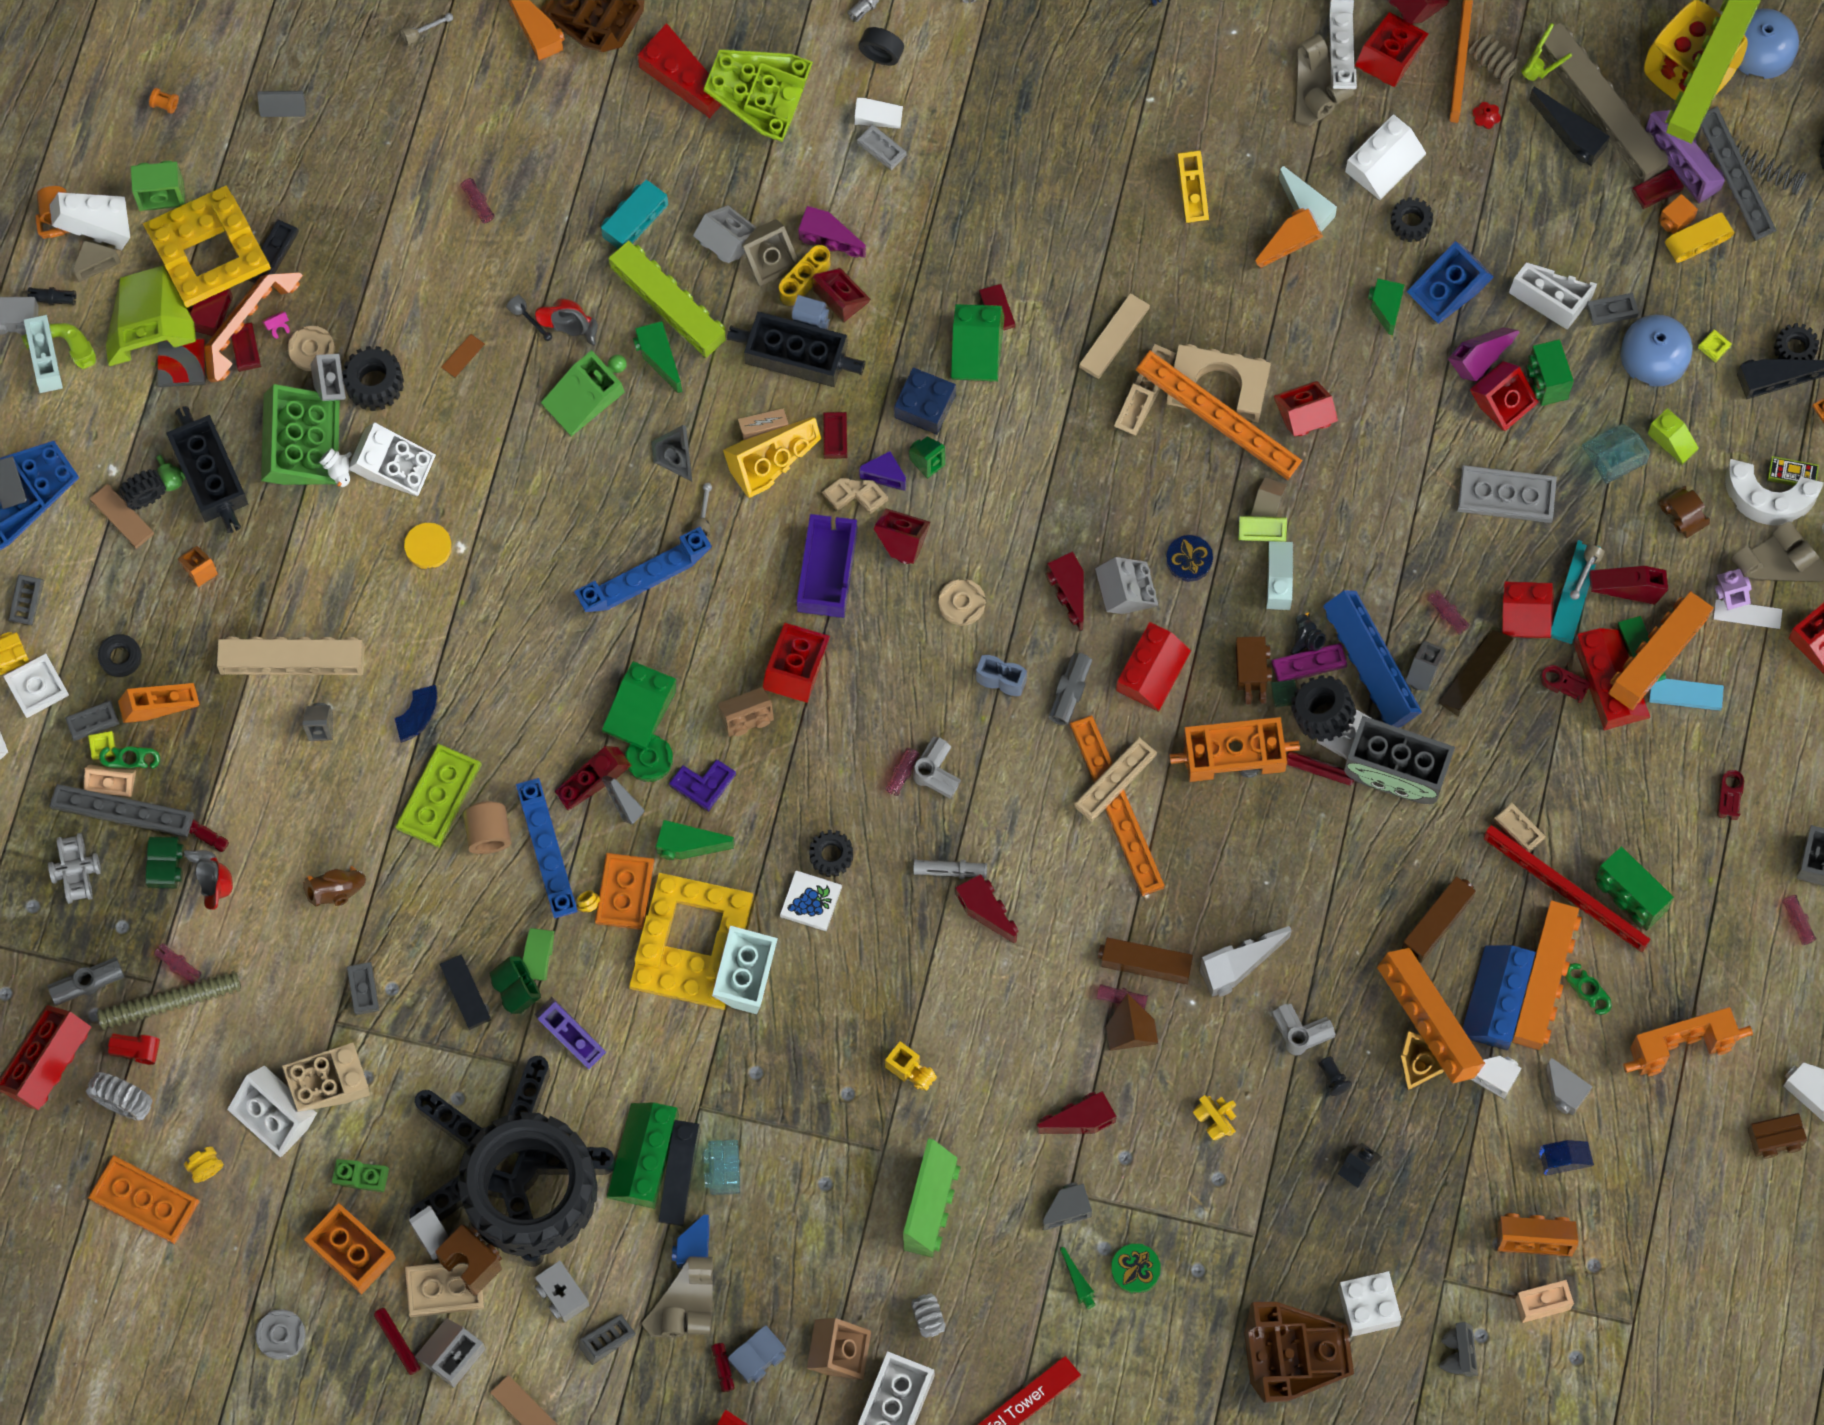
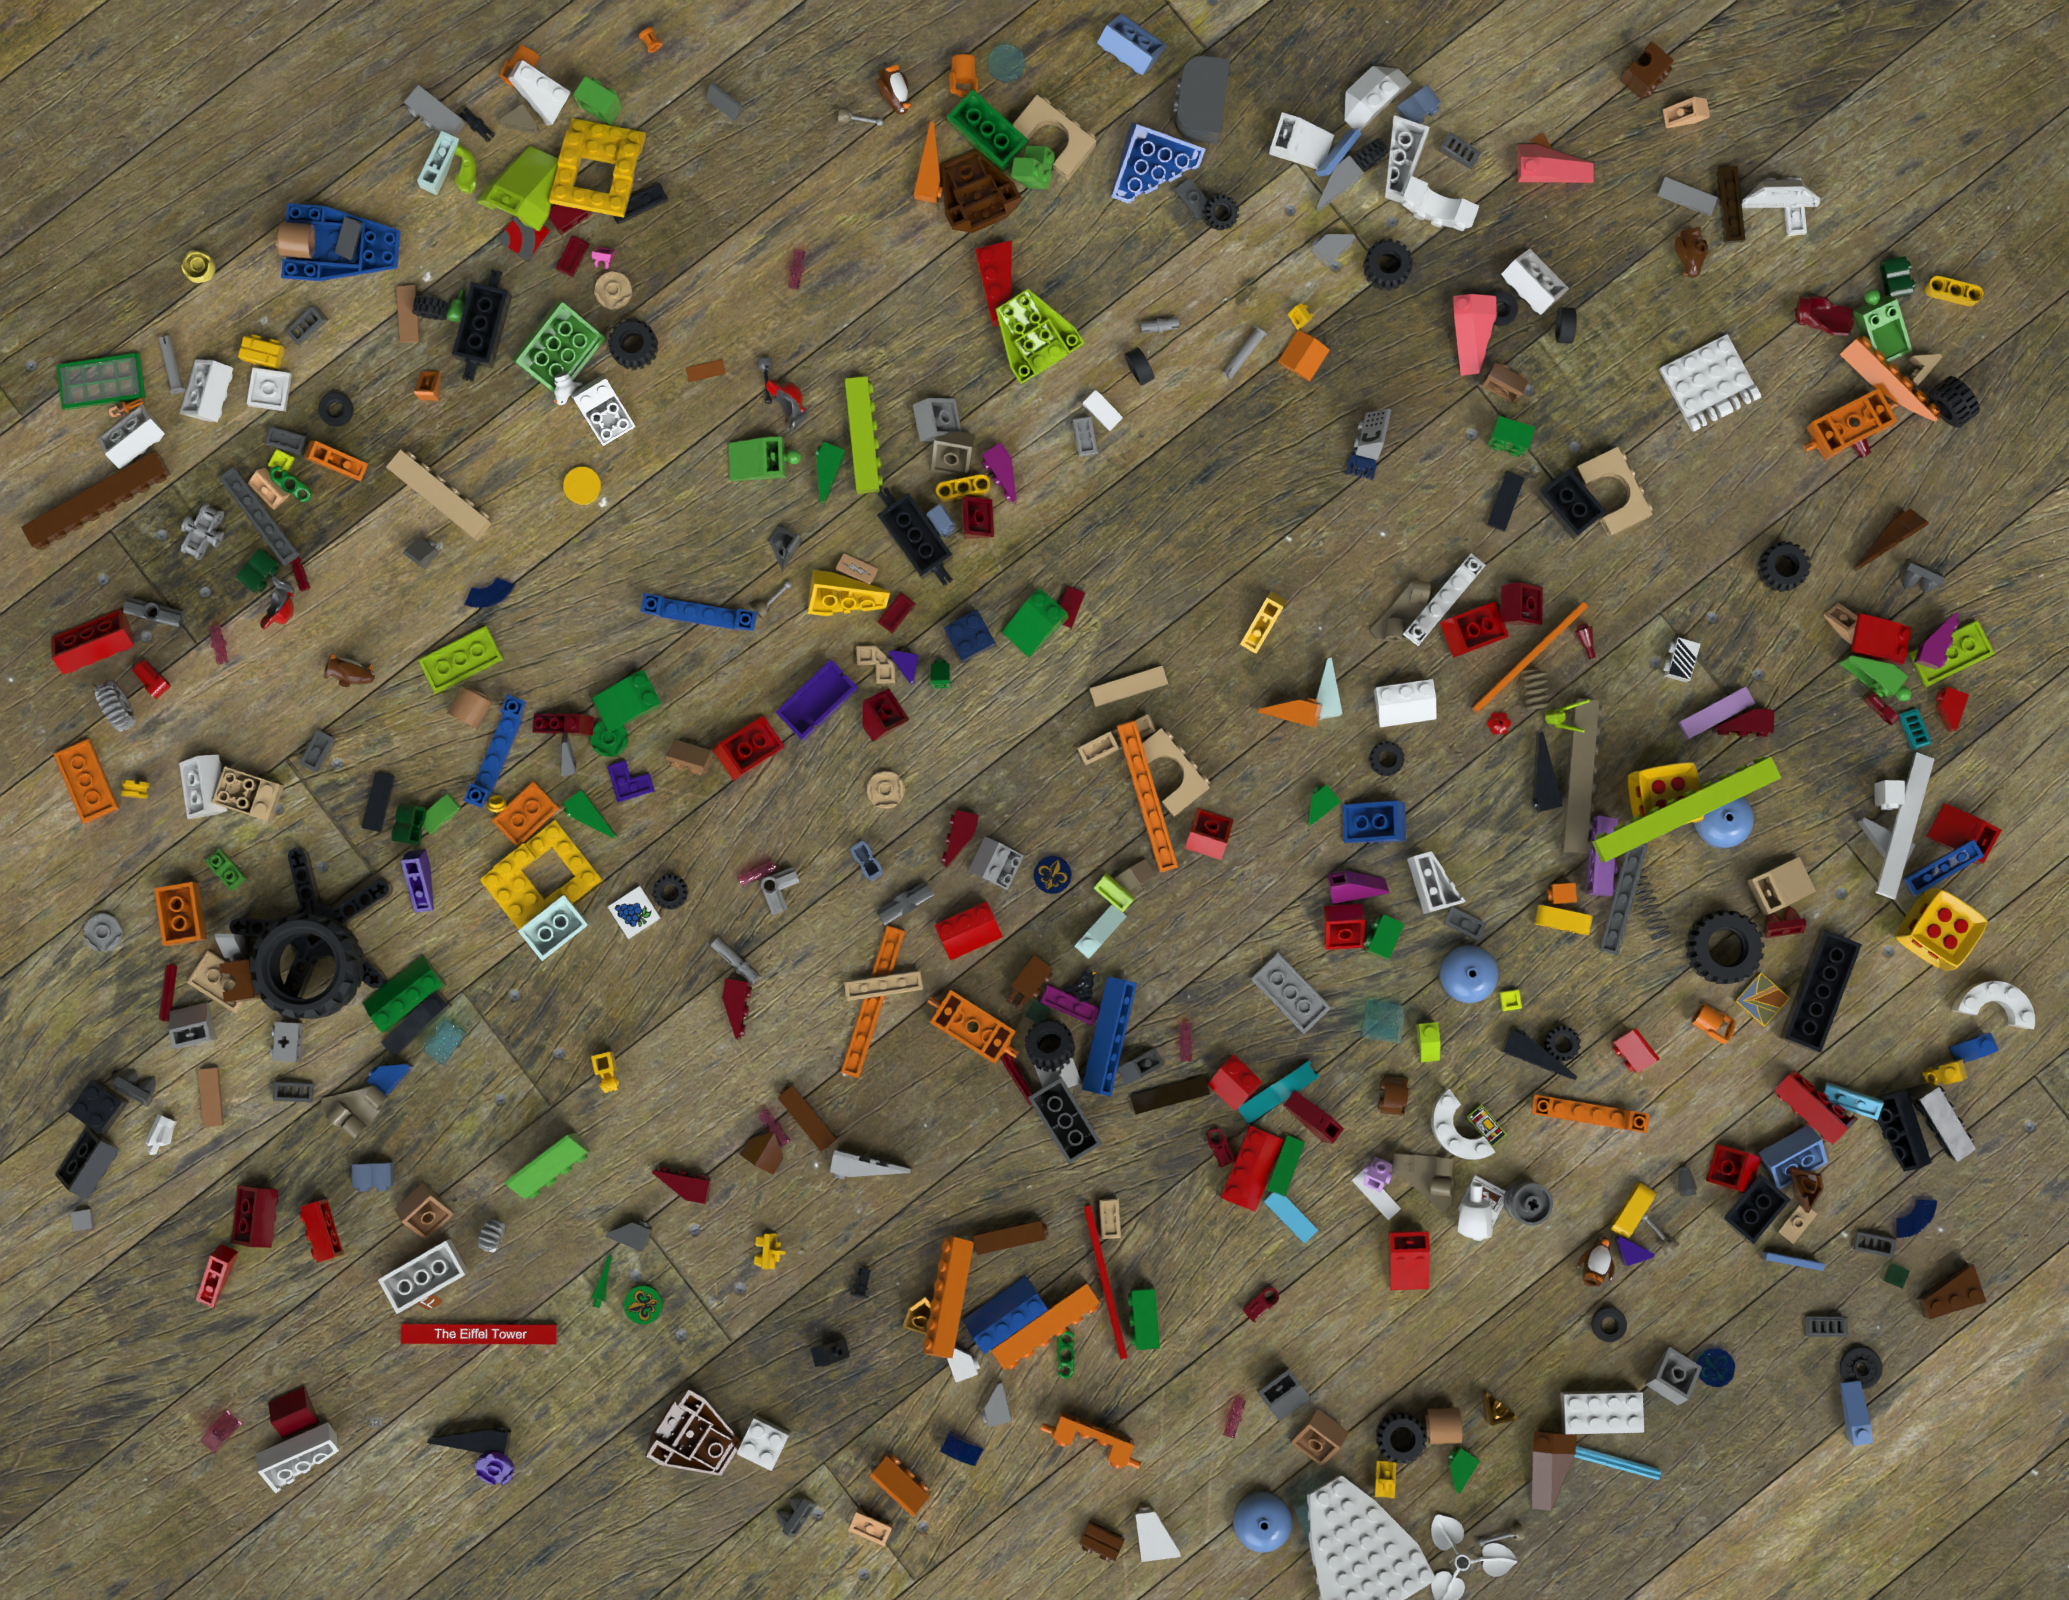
camera: 40 degrees right, 15 degrees up
olive piece [97,970,241,1031] -> none
slope [204,273,303,383] -> none
light grey slope [310,354,346,401] -> none
teal brick [601,179,669,249] -> none
dark red axle [711,1343,735,1392] -> none
light grey piece [1272,1004,1336,1055] -> none
hinge [1570,544,1605,600] -> none
orange brick [1609,591,1714,710] -> none
dark red tile [1632,168,1684,210] -> none

